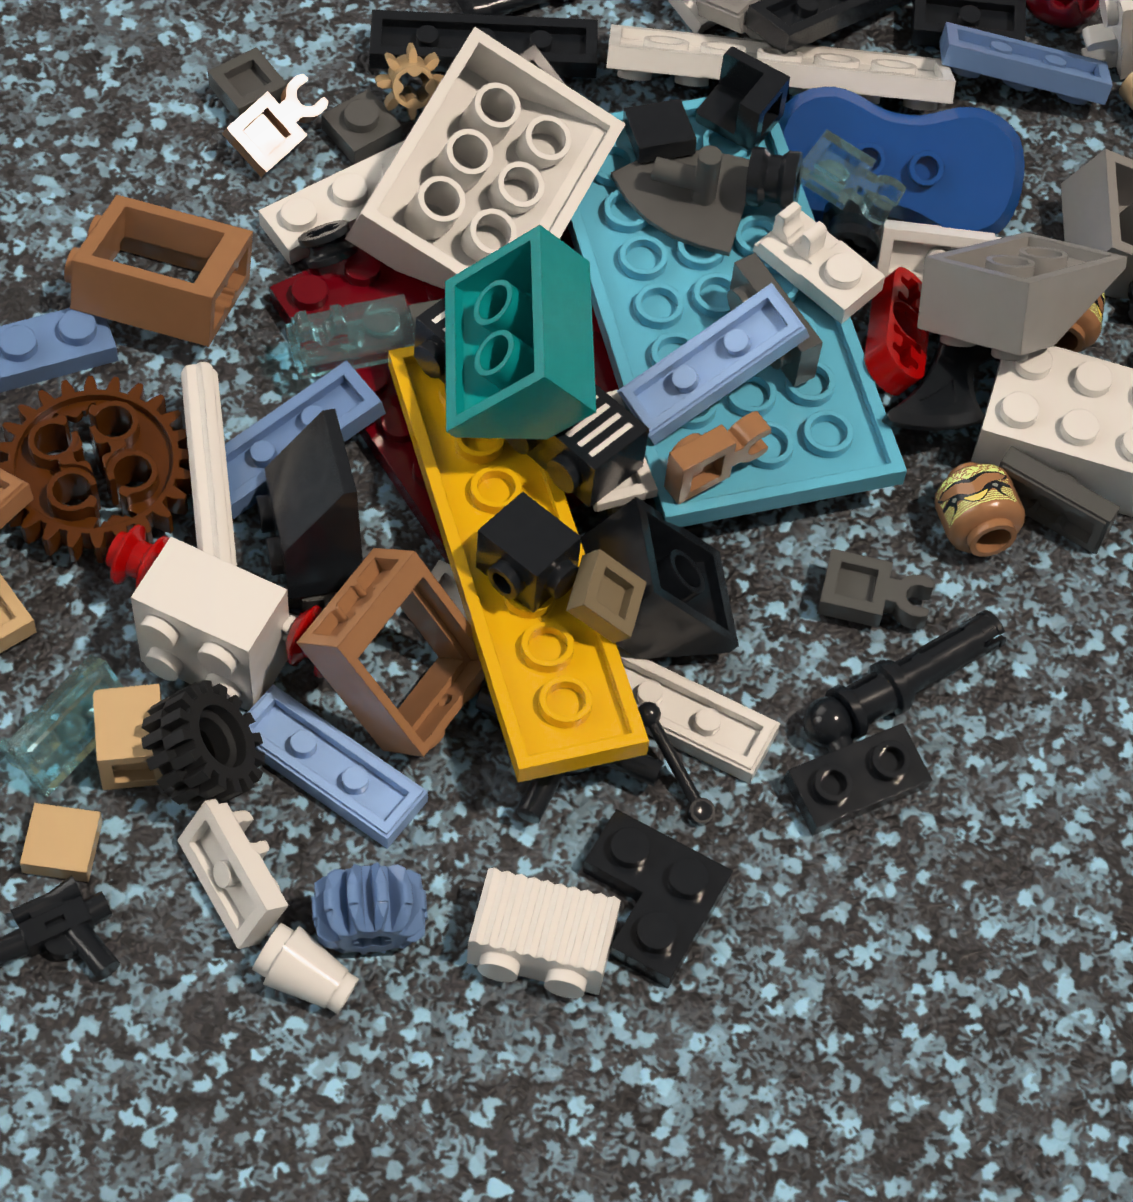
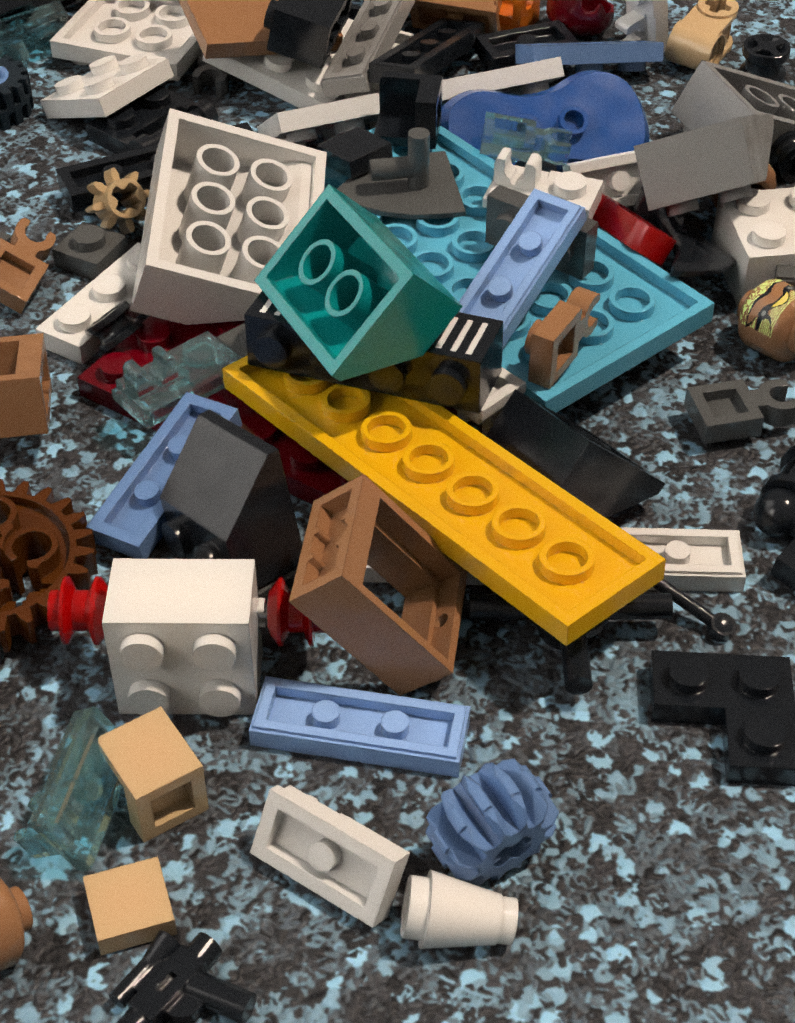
camera: 20 degrees left, 15 degrees down
black tyre [141,680,265,811] -> none
white axle [181,362,237,566] -> none
white brick [467,867,621,998] -> none
black brick [476,492,581,613] -> none
dark tan plate [566,549,647,643] -> none
black wheel [745,146,803,210] -> none

